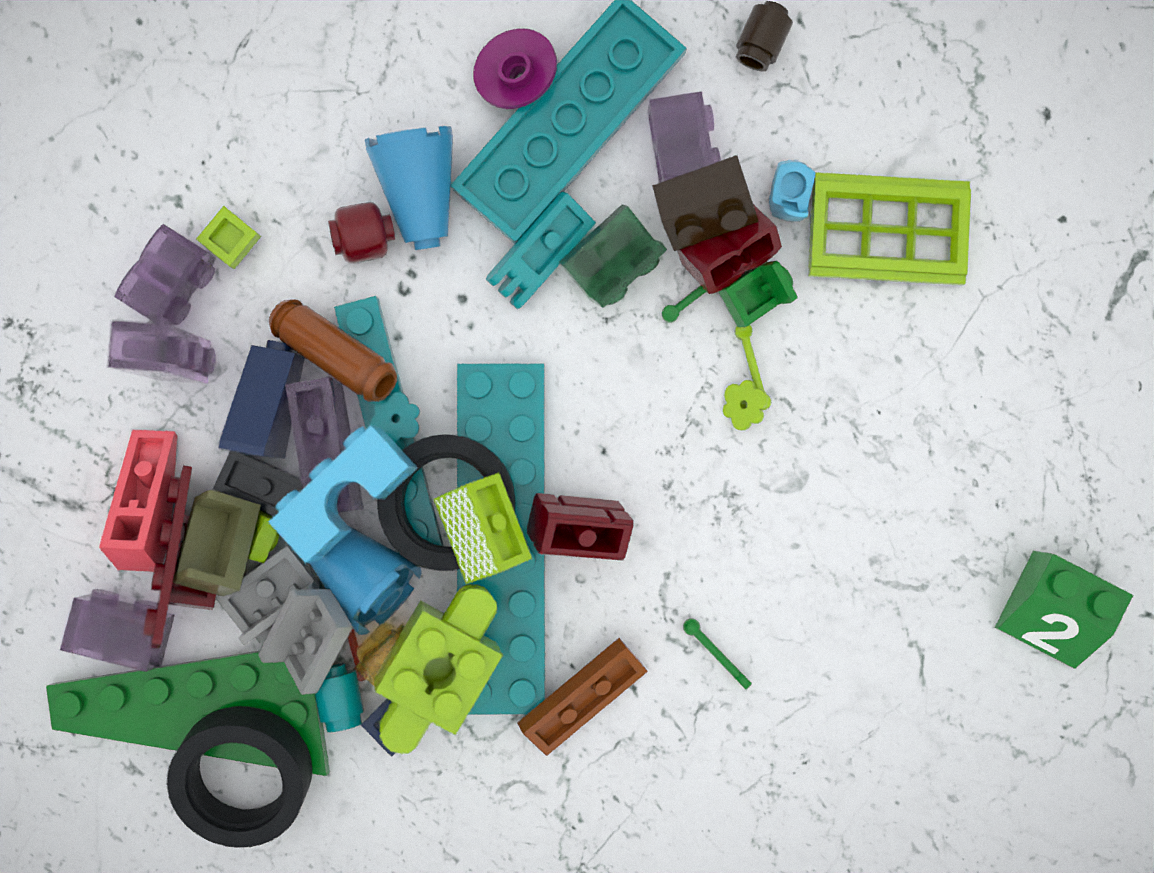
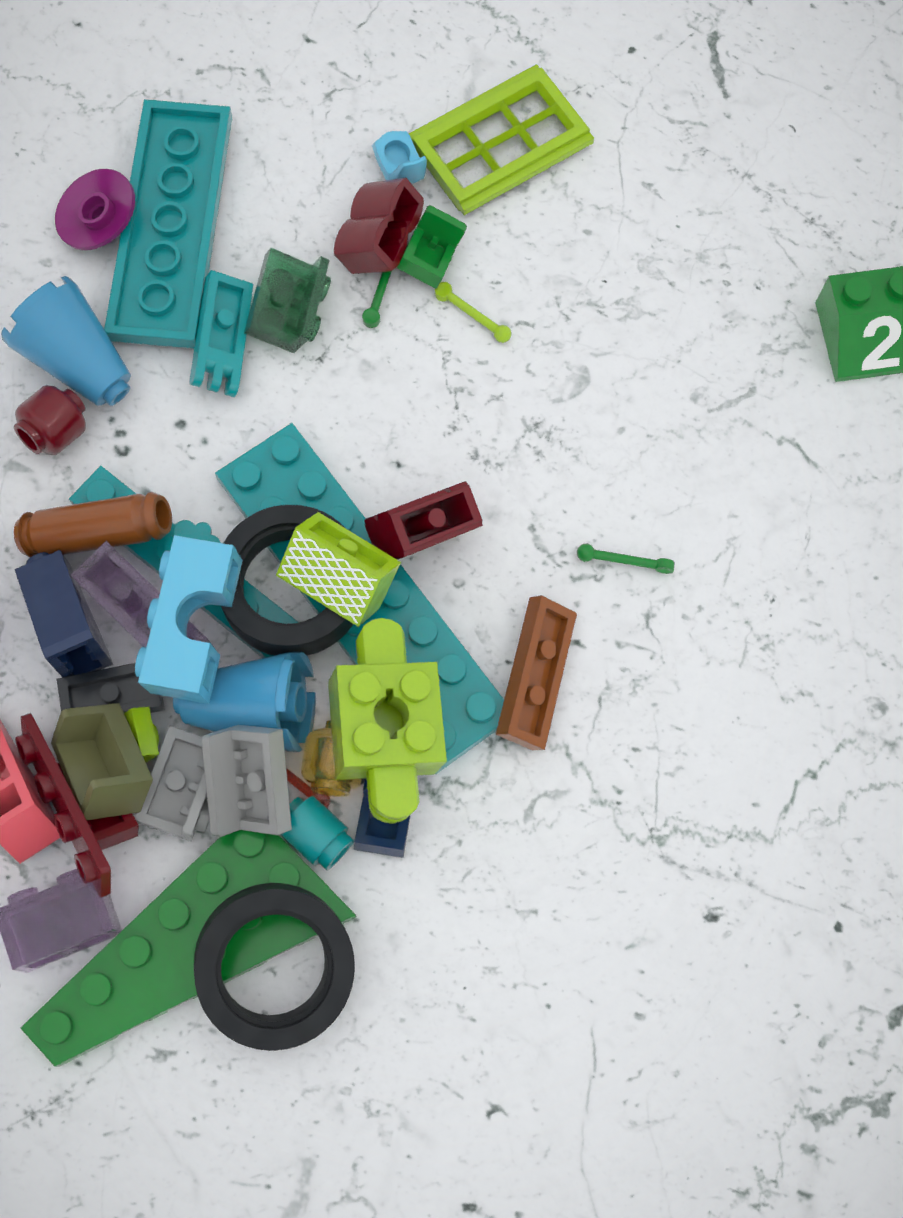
camera: 35 degrees left, 15 degrees down
clear purple brick [647,91,721,183] -> none
dark brown brick [652,155,759,251] -> none
lime plant [723,380,768,430] -> none
dark brown brick [736,1,793,72] -> none

